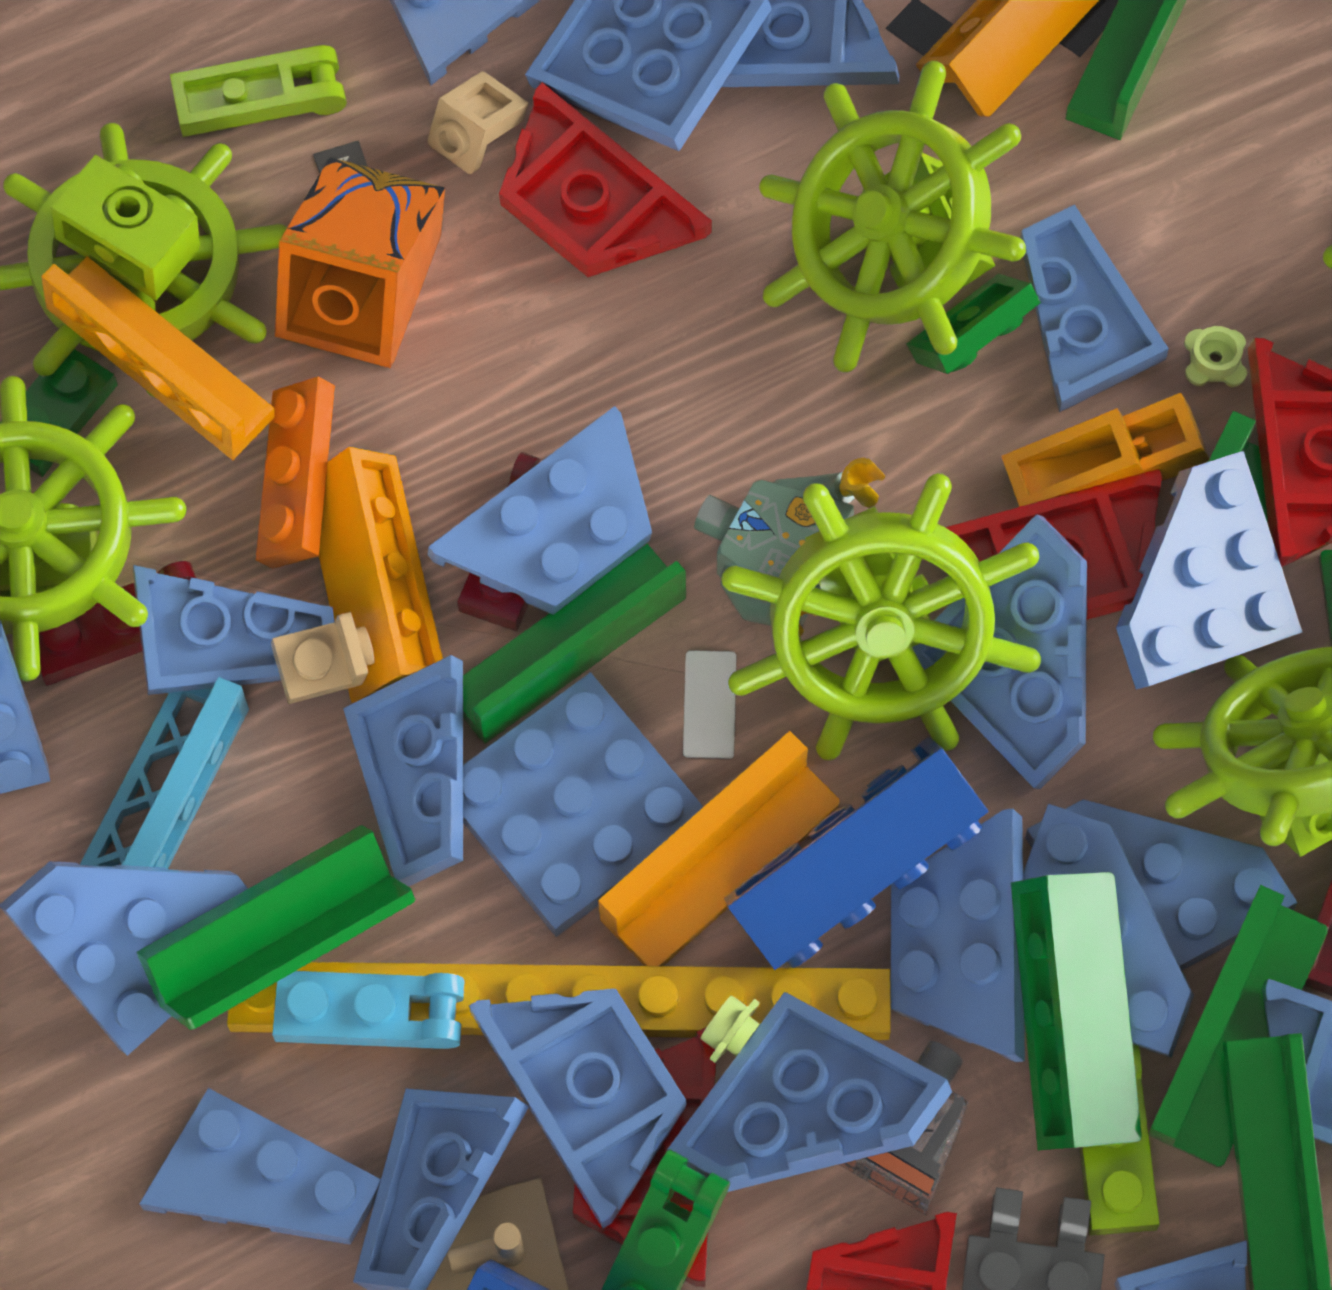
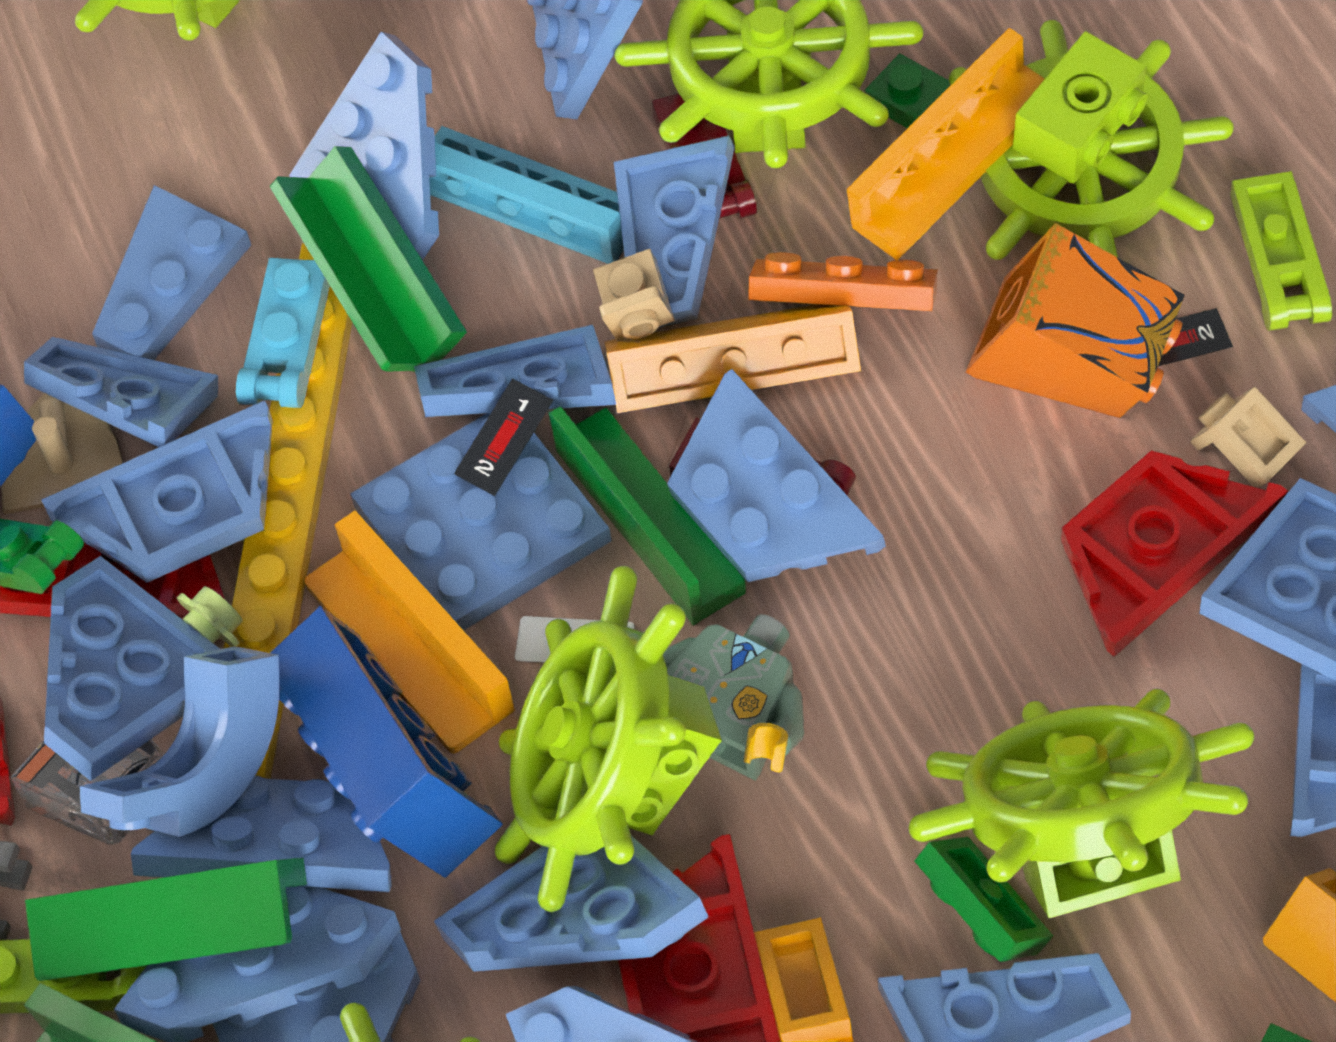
camera: 100 degrees right, 10 degrees down
none -> medium blue arch [80,646,279,837]
none -> black sticker [454,378,553,496]

